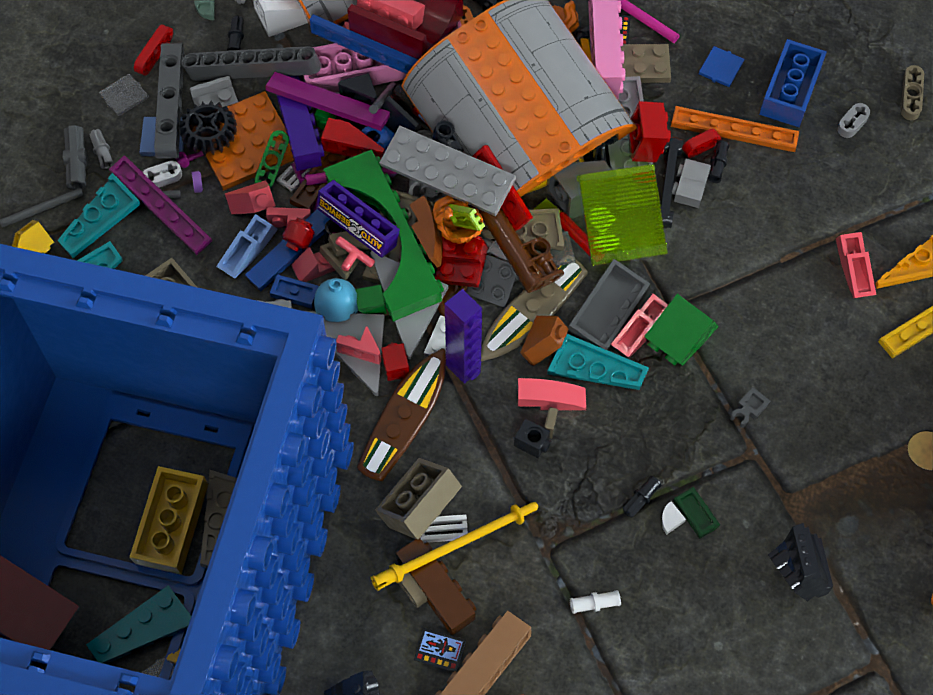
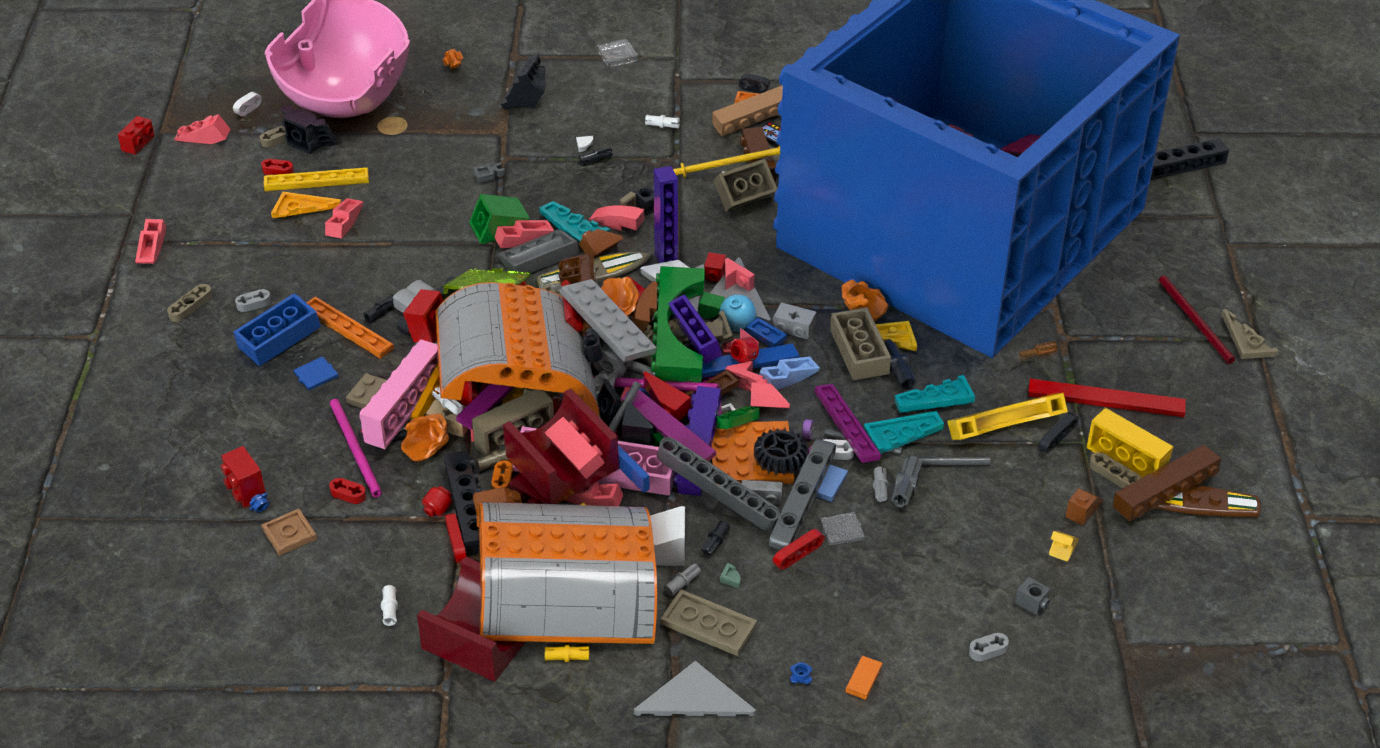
camera: 155 degrees left, 20 degrees down
coral piece [335,236,375,271] -> none
reddish brown piece [357,348,446,481] -> none
lime tile [448,204,485,231] -> none
dark green tile [673,487,720,539] -> none
red beam [682,129,721,158] -> none

